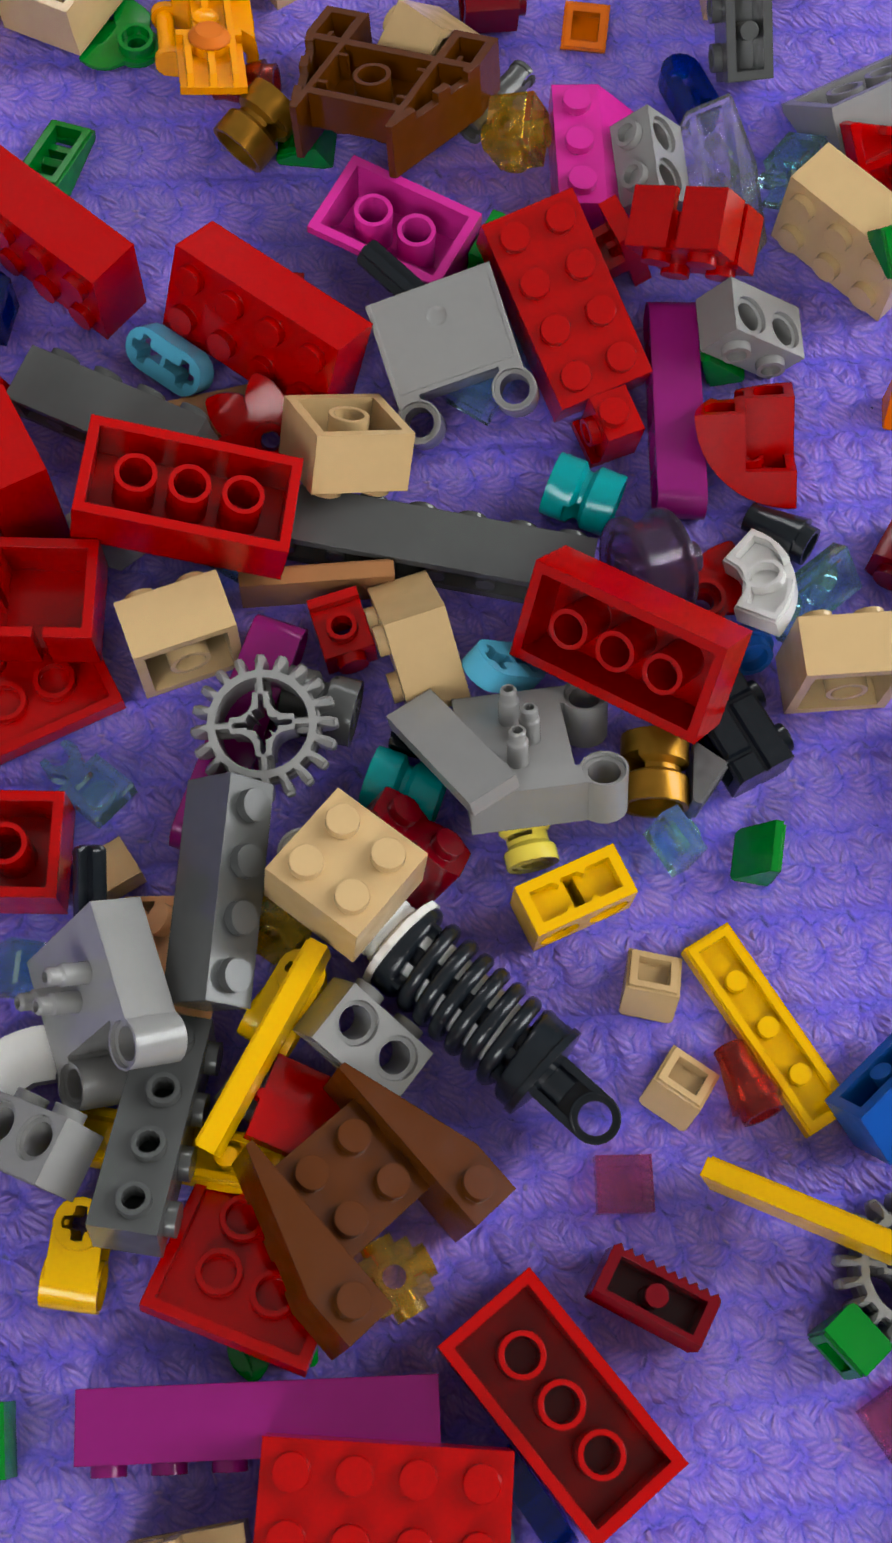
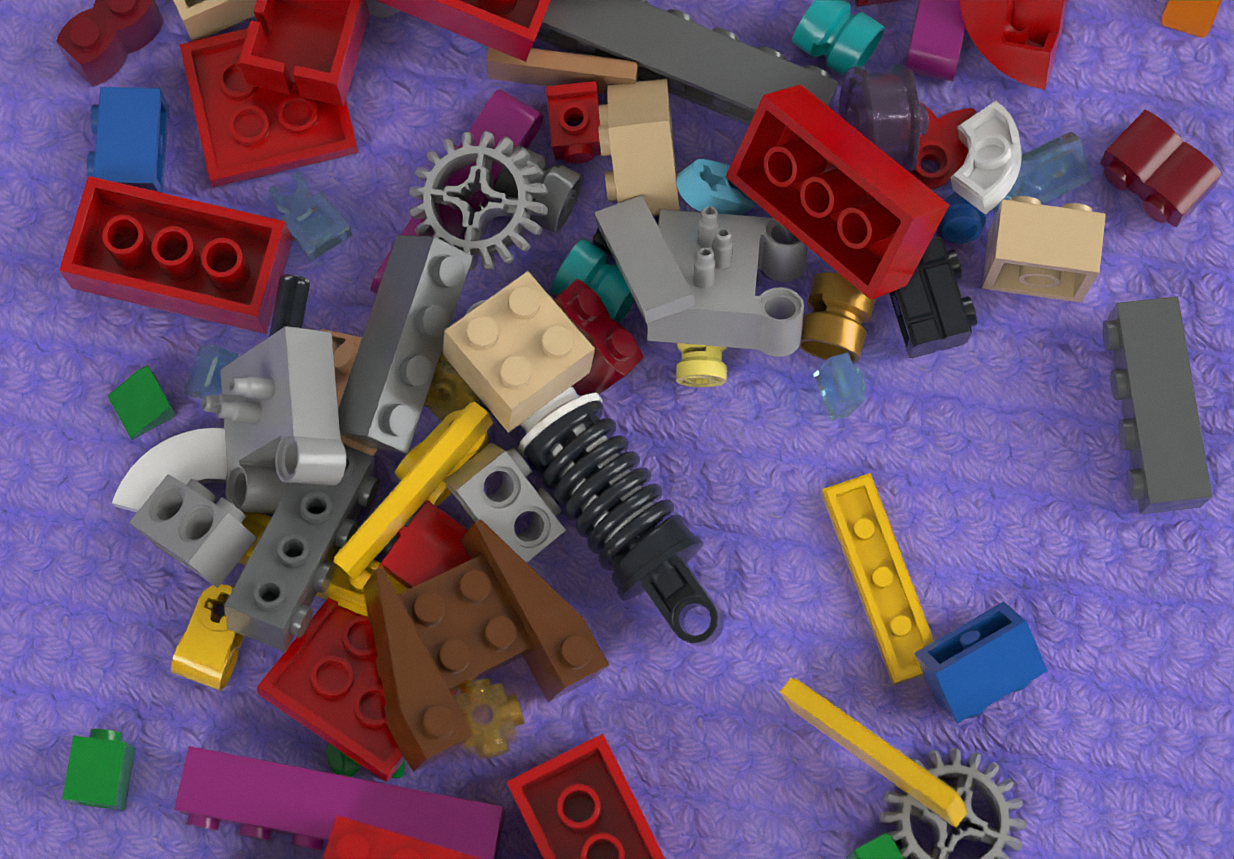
camera: 20 degrees right, 5 degrees up
tan slope [72,836,147,899] -> none
tan brick [113,569,242,699] -> none
yellow brick [510,843,638,952] -> none
dark red brick [584,1243,721,1353] -> none
clear pink tile [593,1154,655,1215] -> none
tan slope [619,948,682,1023] -> none
tan slope [639,1045,720,1131] -> none
flat silver slope [684,743,728,819] -> none
clear red cone [713,1039,784,1127] -> none
green slope [730,820,786,886] -> none
black cone [741,502,820,565] -> none

